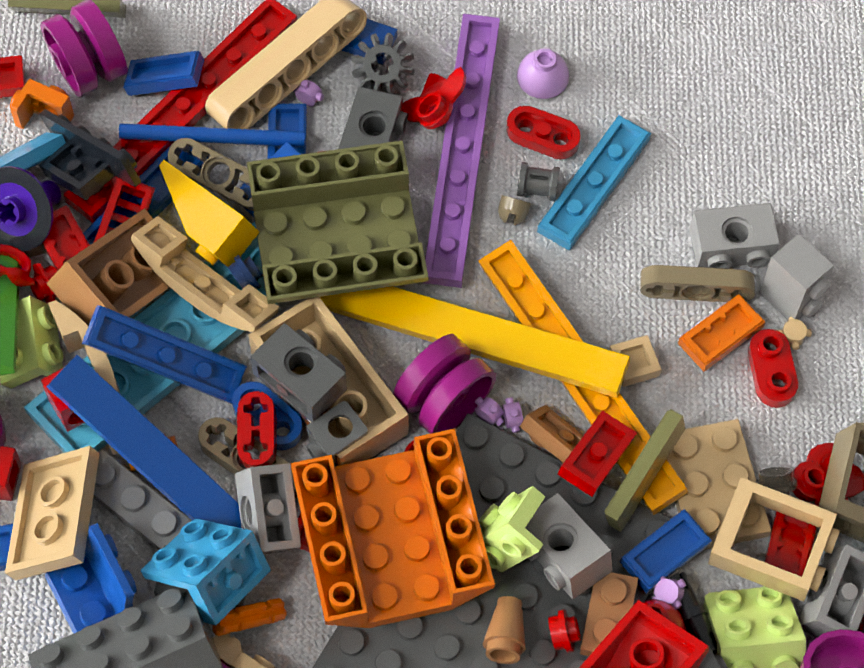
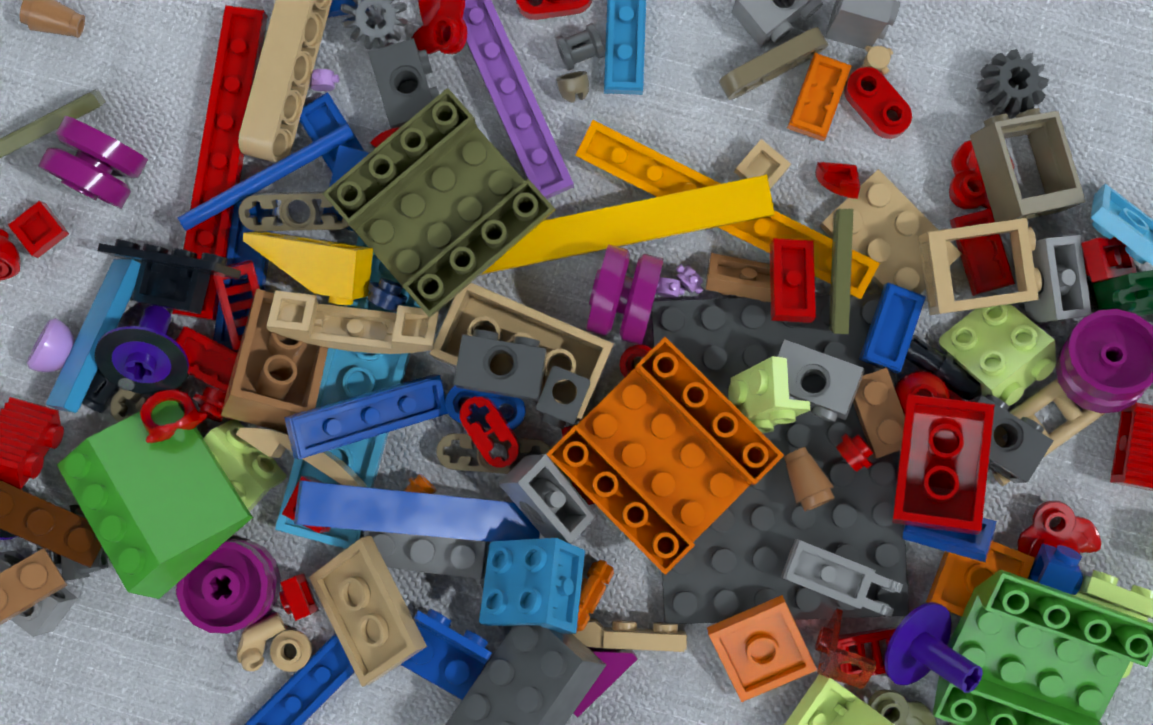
camera: 30 degrees left, 20 degrees up
orange bracket [10,78,74,129] -> none
blue tile [123,50,204,96] -> none
lavender piece [652,576,686,609] -> none
clear smoke plate [755,467,798,495] -> none
none -> red tile [815,162,861,199]

